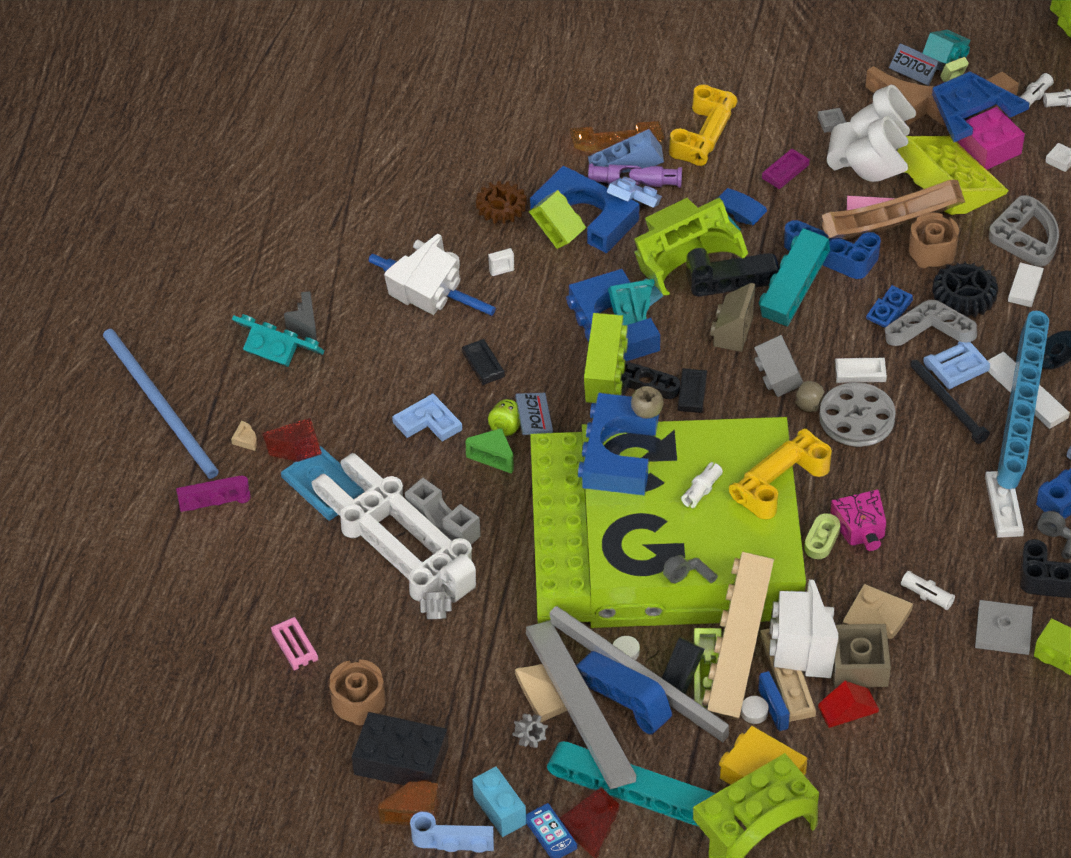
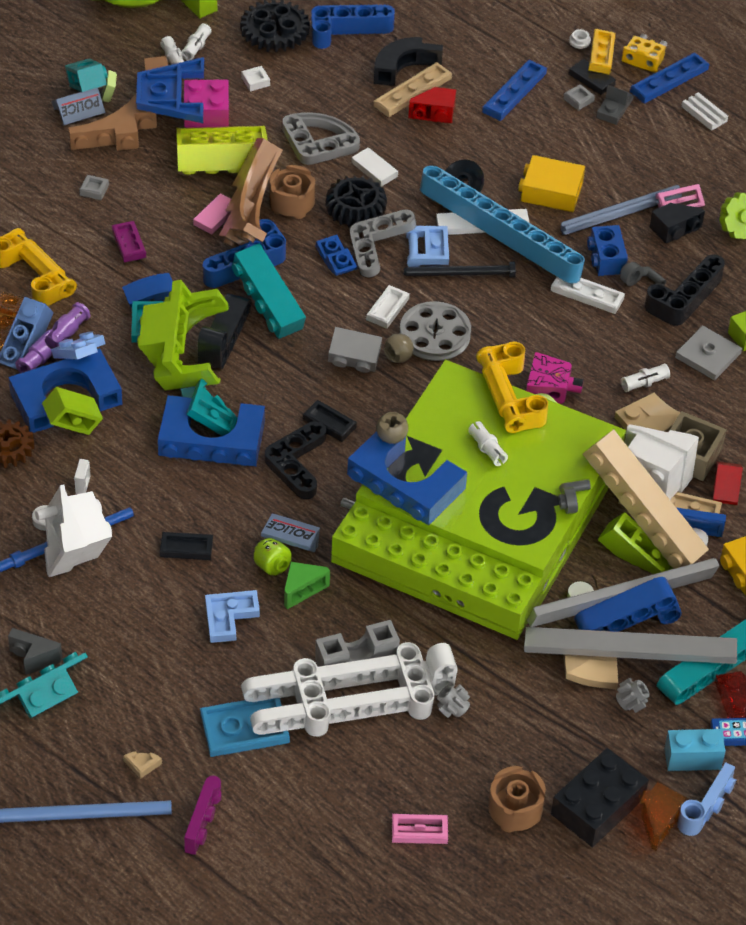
camera: 65 degrees left, 0 degrees up
clear red slope [262,418,322,462] -> none
lime brick [584,313,628,403] -> none
black tile [662,637,705,694] -> none
dark tan slope [710,283,755,352] -> none
white piece [827,85,916,182] -> none

